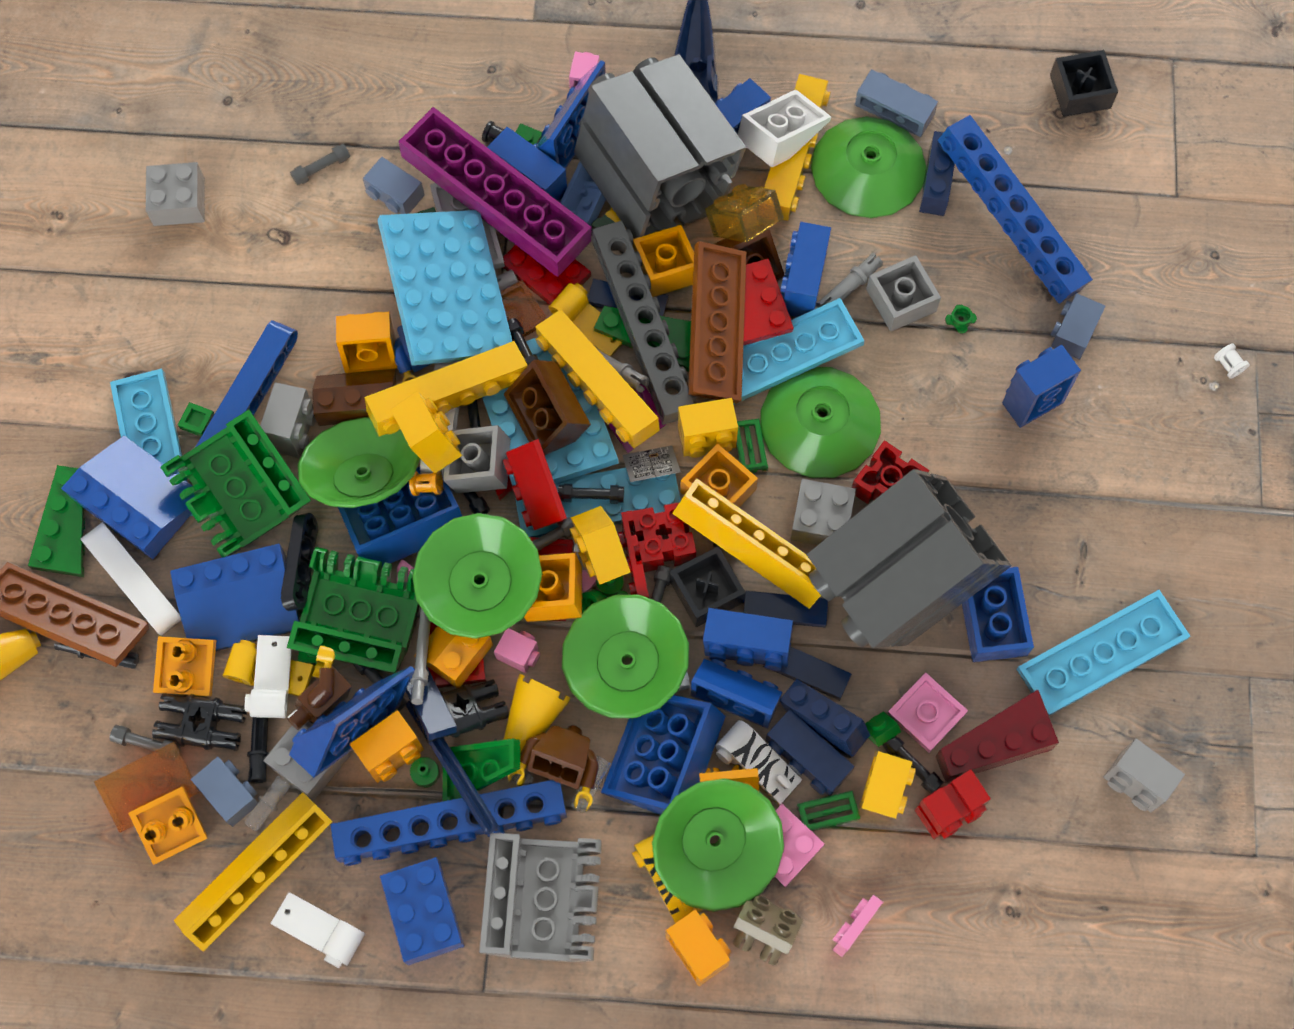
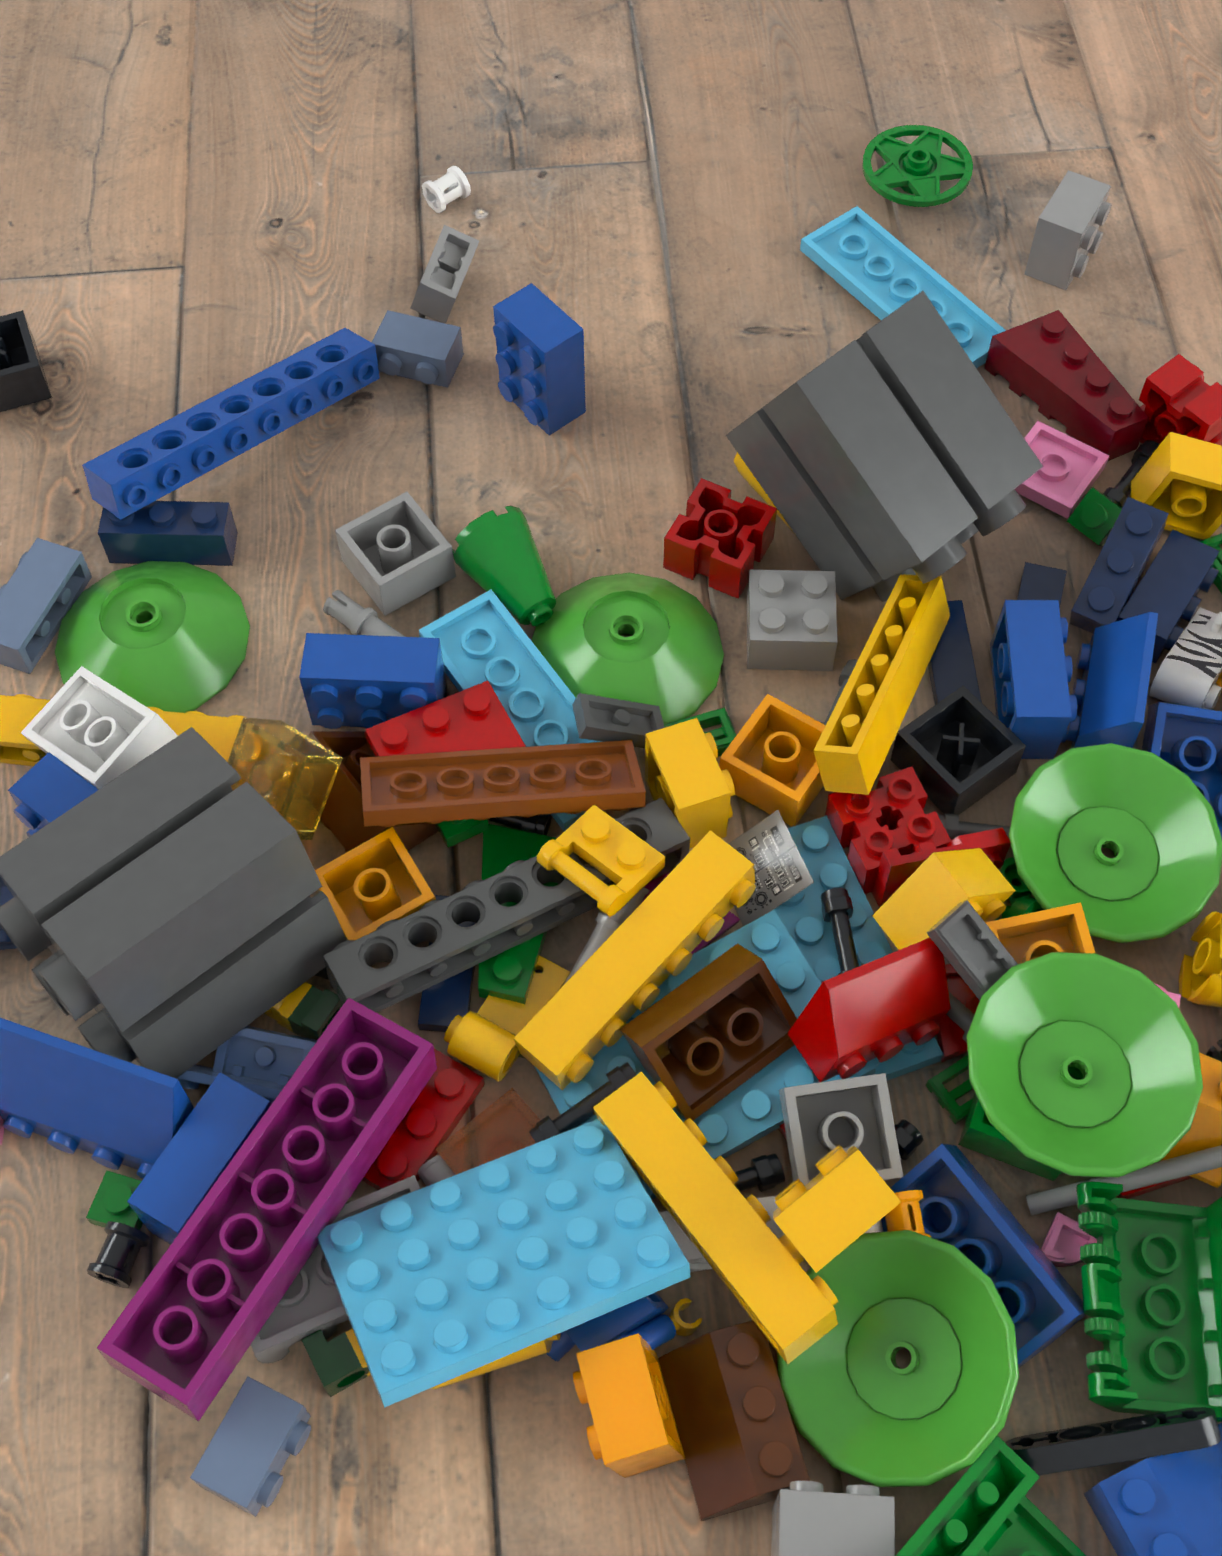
camera: 100 degrees left, 10 degrees down
green plate [945,304,977,334] -> none
none -> light grey brick [410,225,479,324]
none -> green cone [452,506,556,626]
none -> yellow plate [536,805,665,917]
none -> dark grey plate [572,693,665,748]
none -> green wheel [862,125,973,207]
none -> dark grey plate [927,900,1018,1000]

